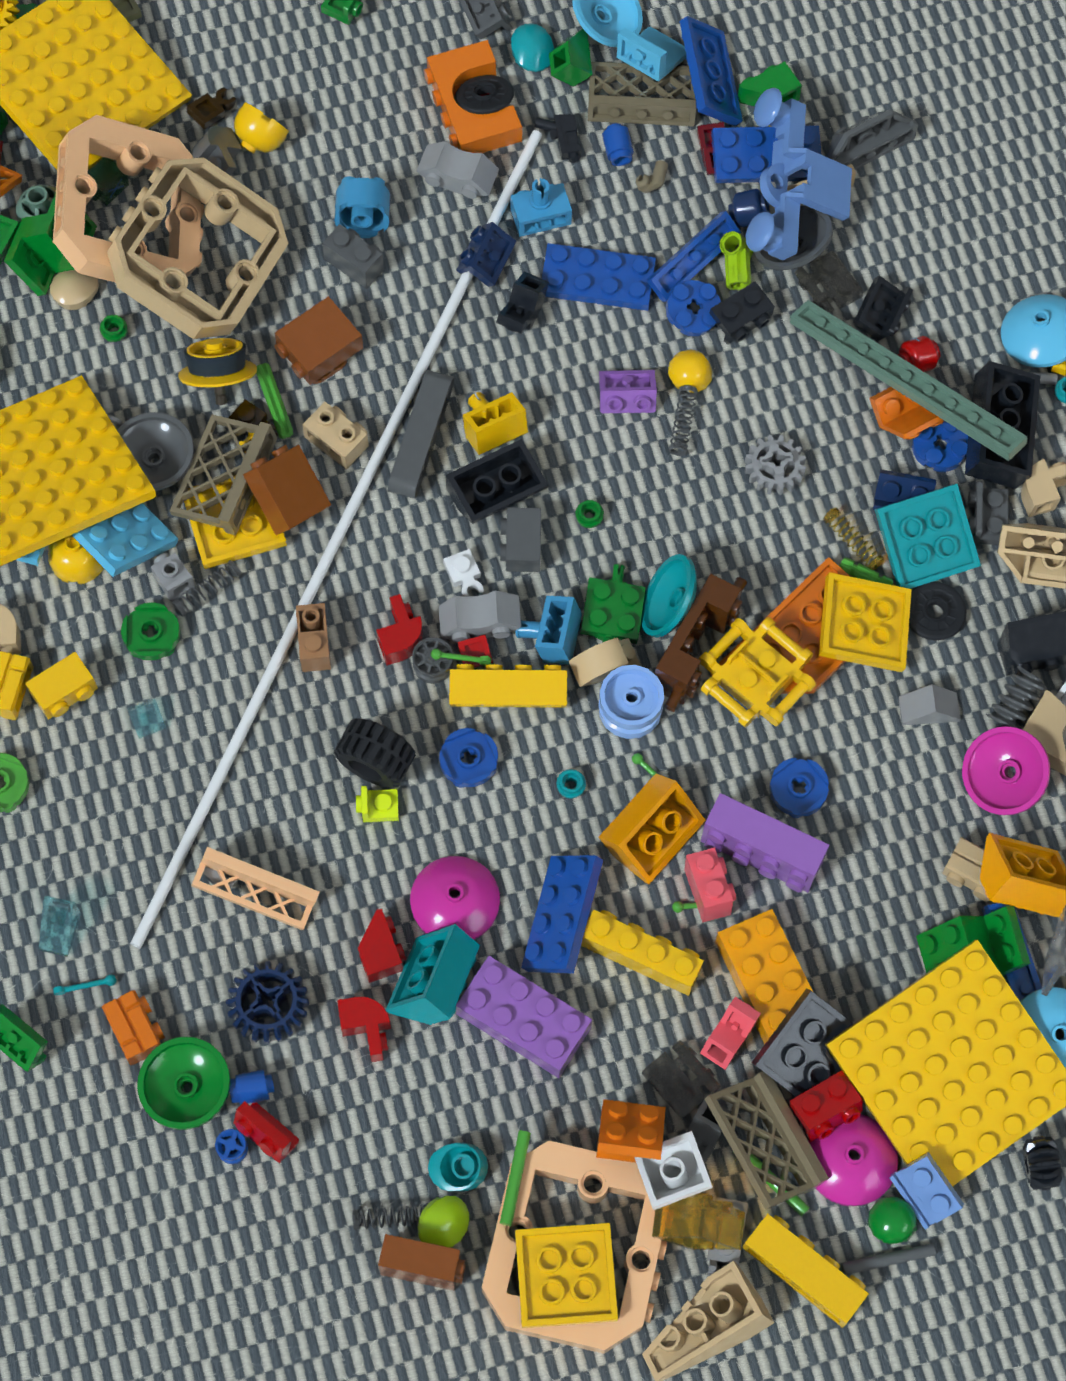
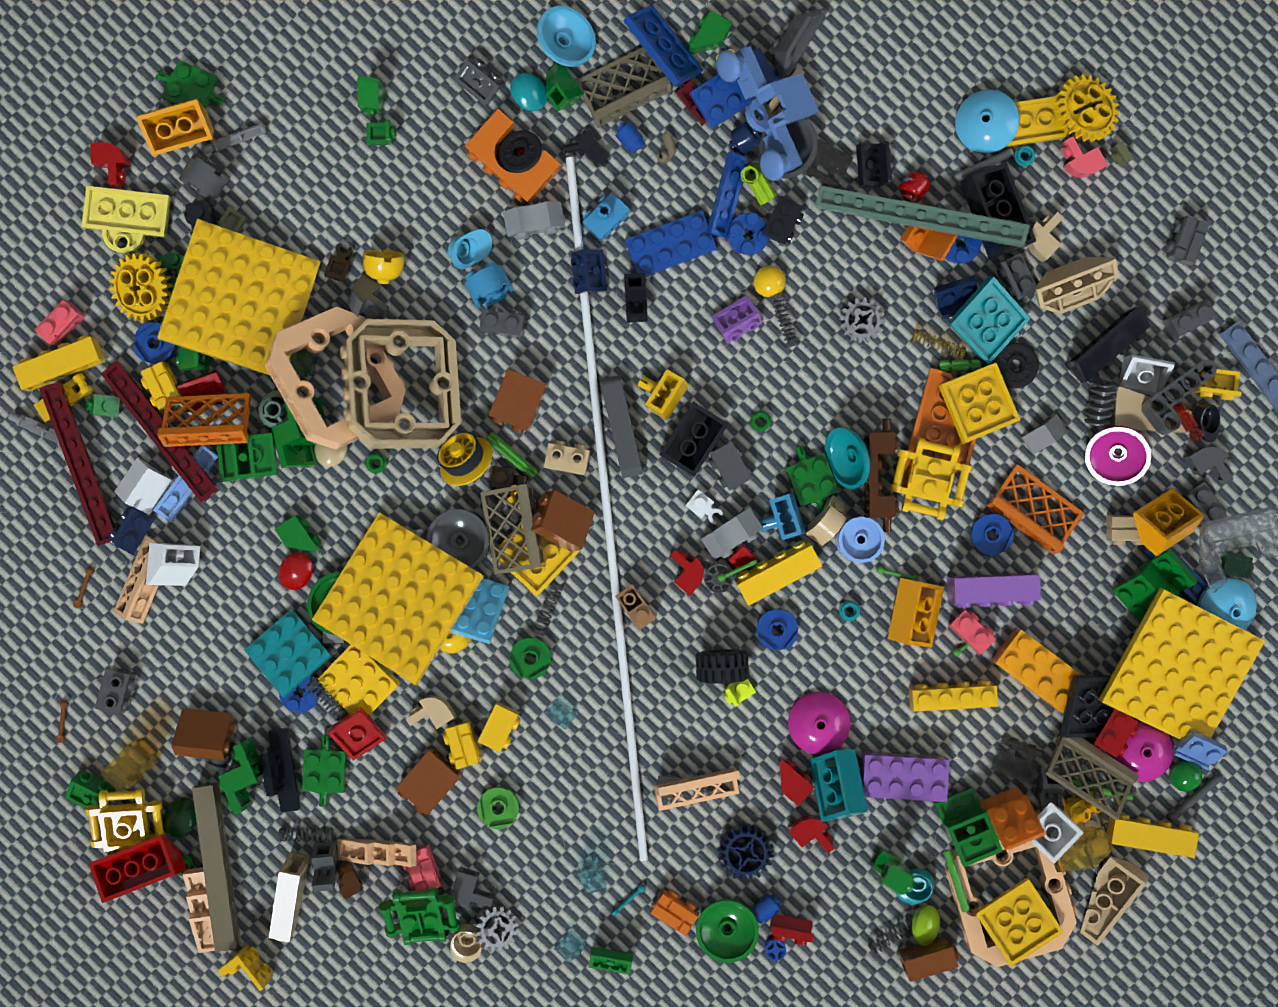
camera: 30 degrees left, 20 degrees up
light grey brick [151,553,195,602] -> none
blue plate [521,855,603,973] -> none
medium azure bracket [617,27,686,82] -> none
coral brick [700,997,761,1070] -> none
black gear [1023,1136,1062,1190] -> none
none -> medium azure piece [446,229,492,269]
none -> green arch [869,846,915,897]
none -> green bracket [933,786,1003,867]
none -> orange fence [986,464,1084,554]
none -> yellow hips [1064,791,1101,824]

